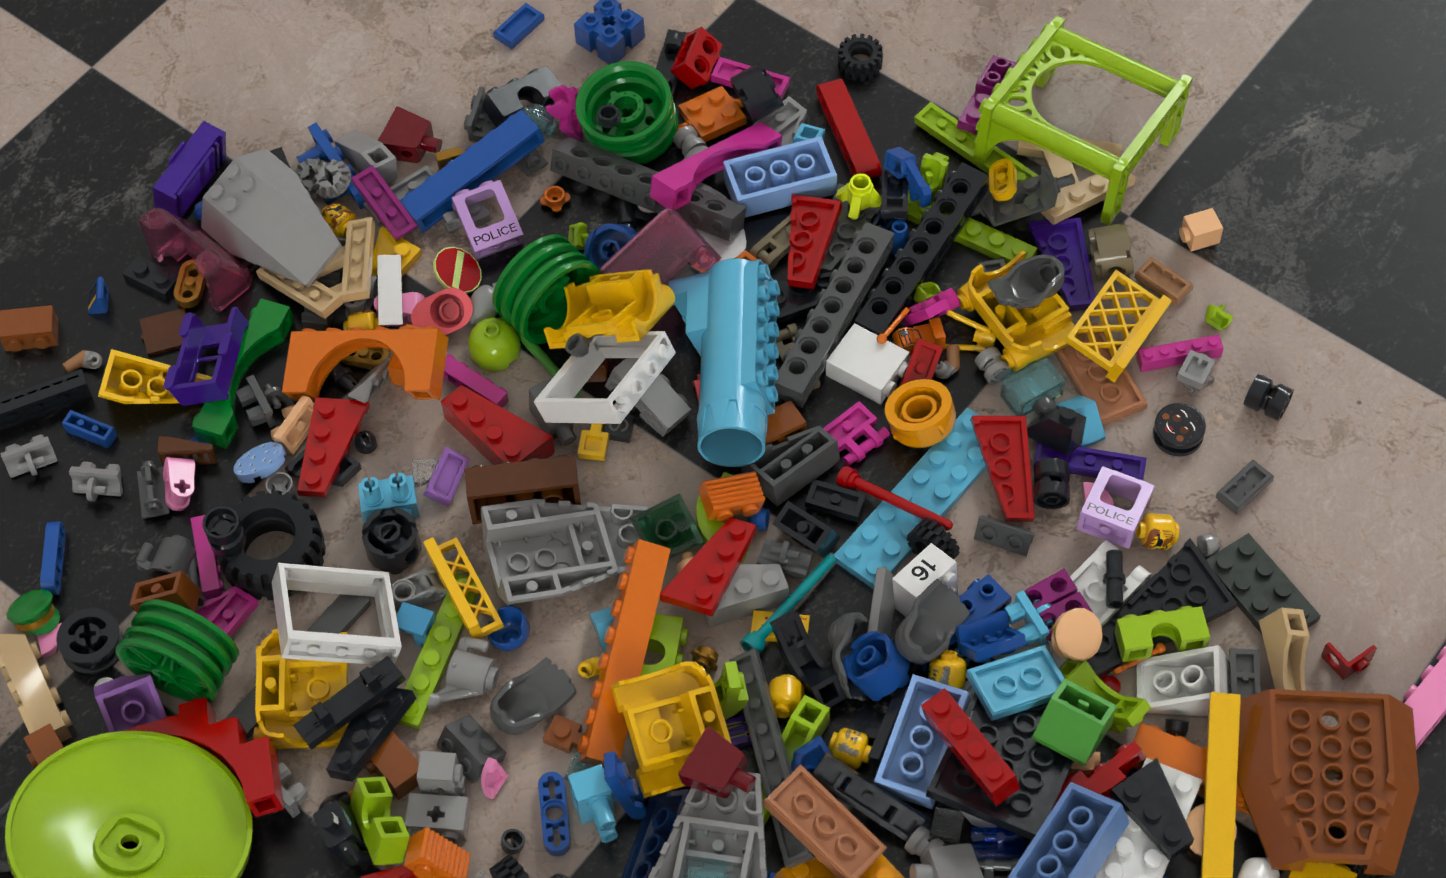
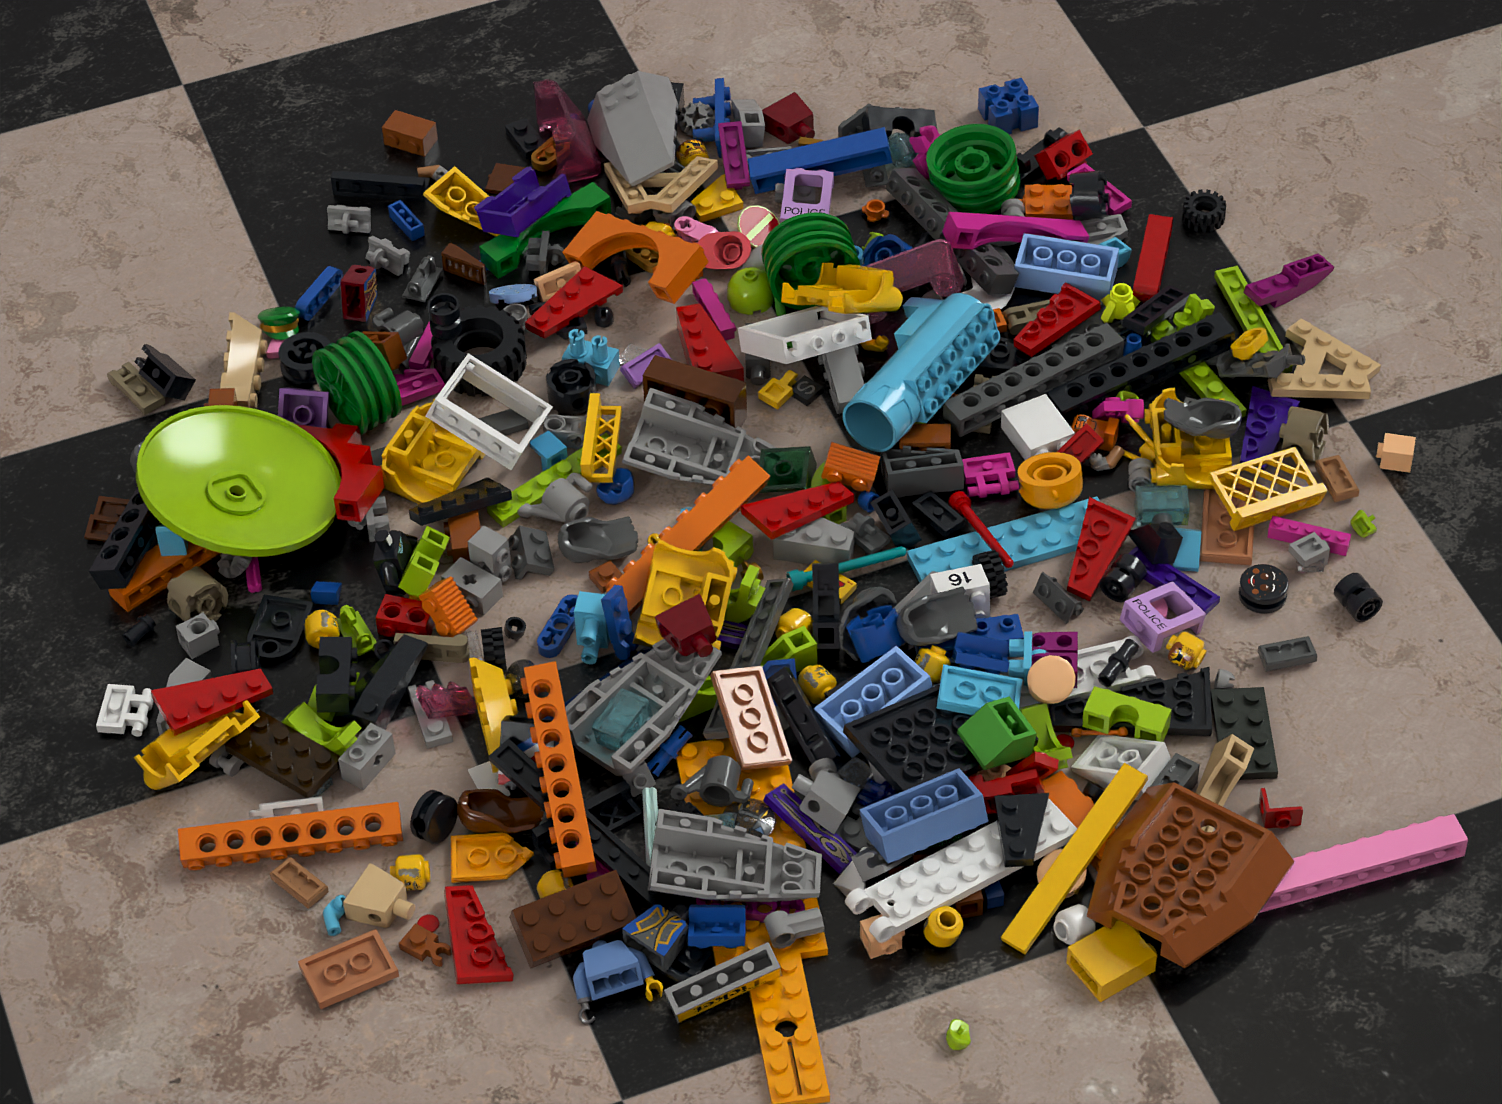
camera: 30 degrees right, 10 degrees down
blue slope [88,277,109,314] -> none
dark purple piece [153,121,227,225] -> none
bright pink piece [163,457,195,511] -> none
black hinge [293,656,406,750] -> none
light grey gear [311,159,351,199] -> none
light grey slope [348,358,390,403] -> none
white sticker [377,255,403,325] -> none
bright pink tile [481,757,508,799] -> none
blue tile [493,3,545,49] -> none
dark grey hinge [565,333,589,357] -> none
black plate [596,104,621,128] -> none
orange hinge [877,307,910,344] -> none
blue piece [884,147,932,208] -> none
red brick [921,688,1020,806] -> none
lime arch [972,15,1193,225] -> none
none -> dark red torso [340,265,377,322]
none -> red plate [1005,751,1059,780]

